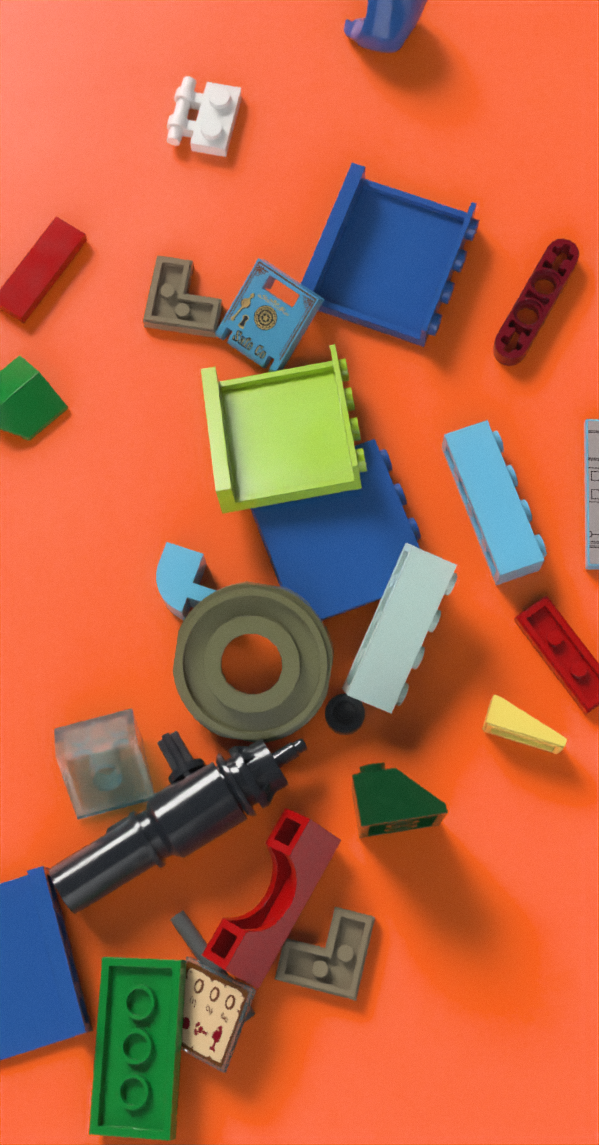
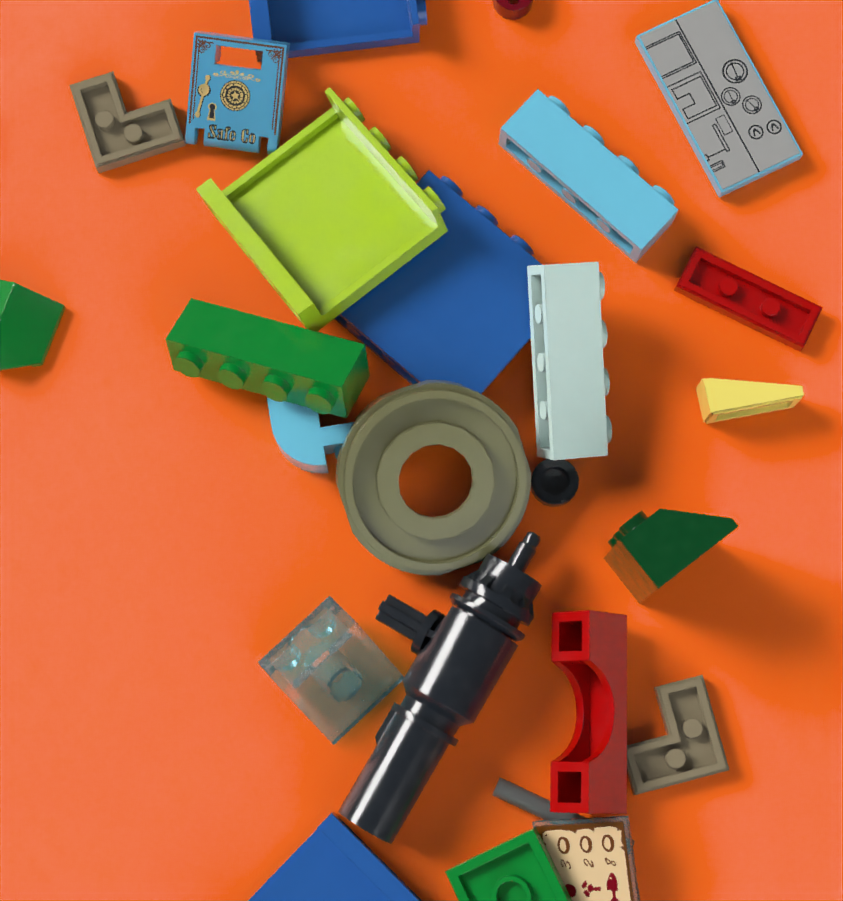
camera: 35 degrees left, 5 degrees up
none -> green brick [165,298,370,418]

